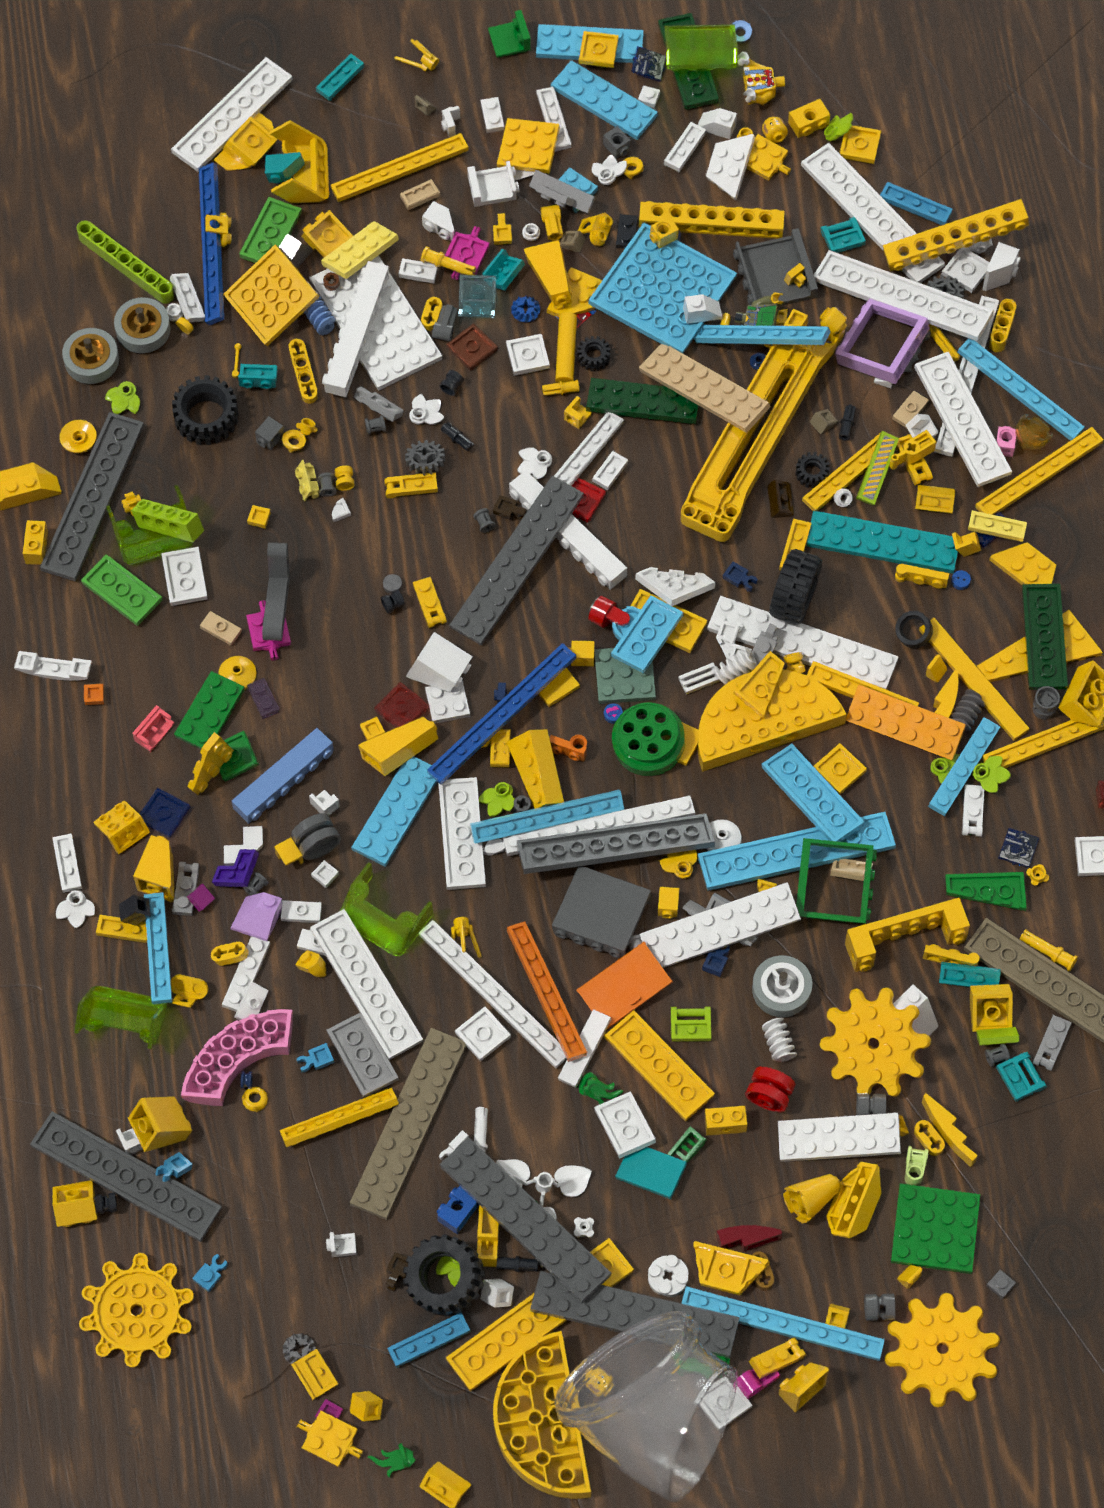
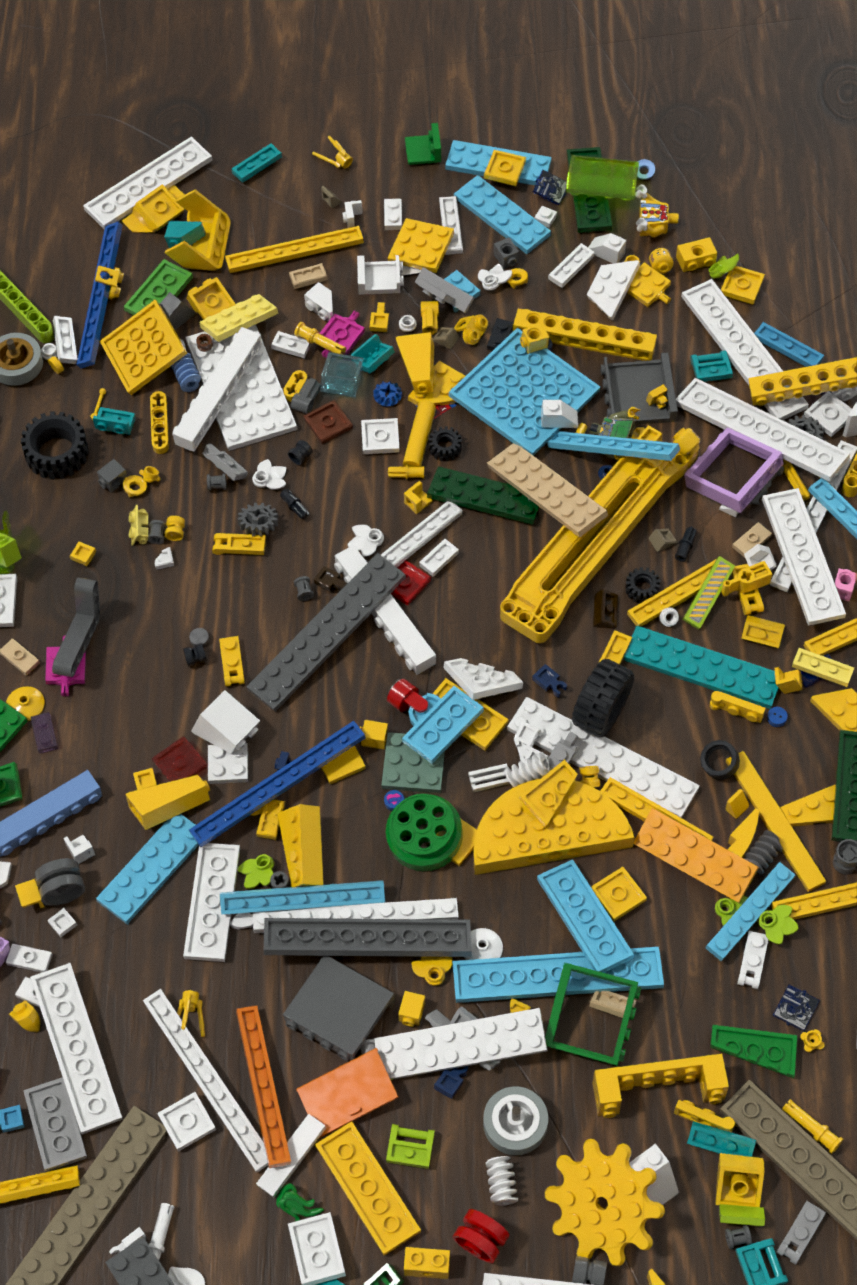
camera: 10 degrees right, 5 degrees down
clear neon green windscreen [340,862,433,956] -> none
orange plate [549,735,587,762] -> none

